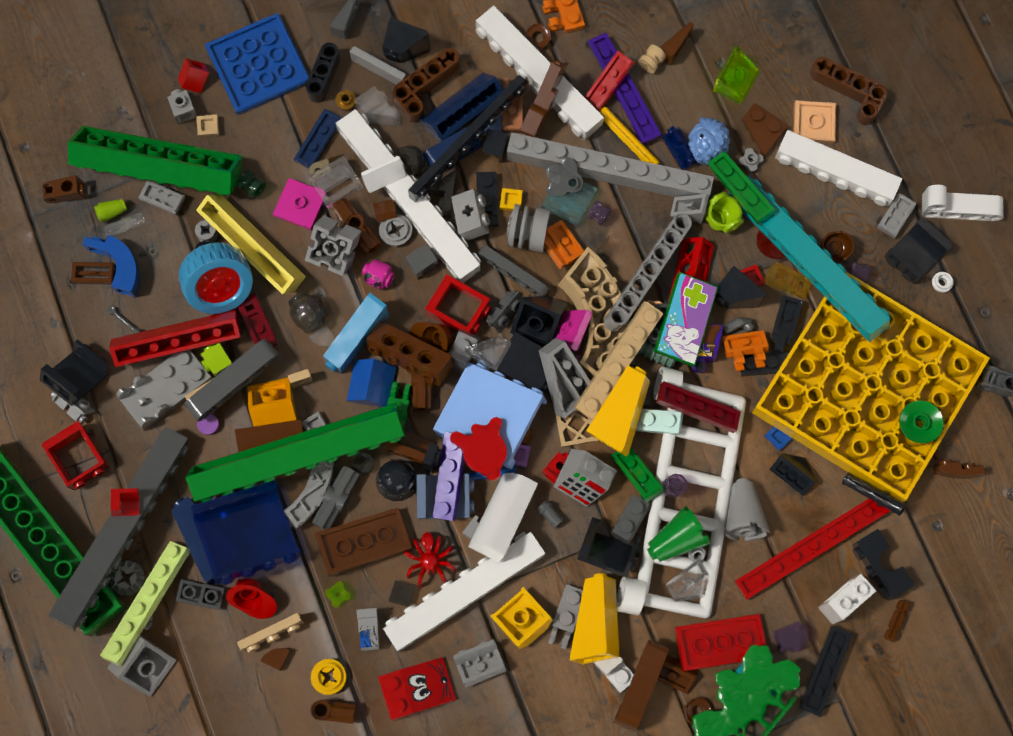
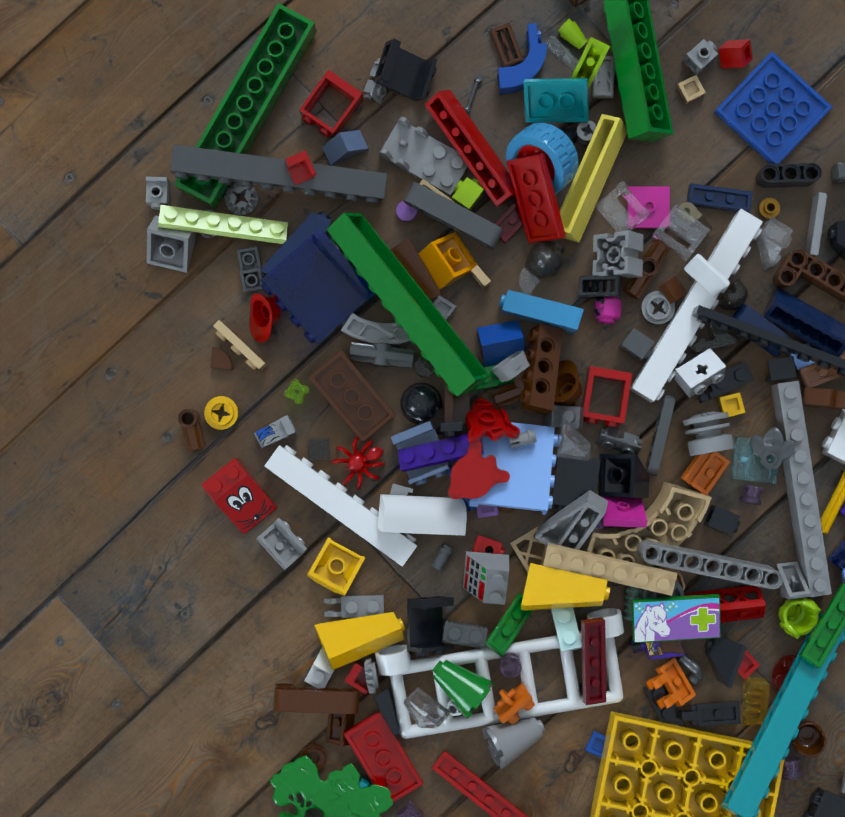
camera: 75 degrees right, 10 degrees up
clear green wheel [237,170,266,198] -> none
black slope [769,453,816,496] -> none
none -> light grey brick [146,176,171,210]
none -> sand blue slope [322,130,368,166]
none -> red panel [344,660,378,695]
none -> light grey gear [364,658,379,694]
none -> black slope [374,689,401,736]
none -> red tile [466,398,520,443]
none -> light grey piece [491,350,530,382]
none -> orange hips [493,683,535,725]
none -> red tile [506,153,566,243]
none -> light grey pin [508,429,537,449]
none -> teal plate [523,78,589,123]
none -> lime slope [571,37,610,90]
none -> black slope [578,275,621,299]
none -> clear plate [595,181,651,232]
none -> black brick [704,506,740,536]

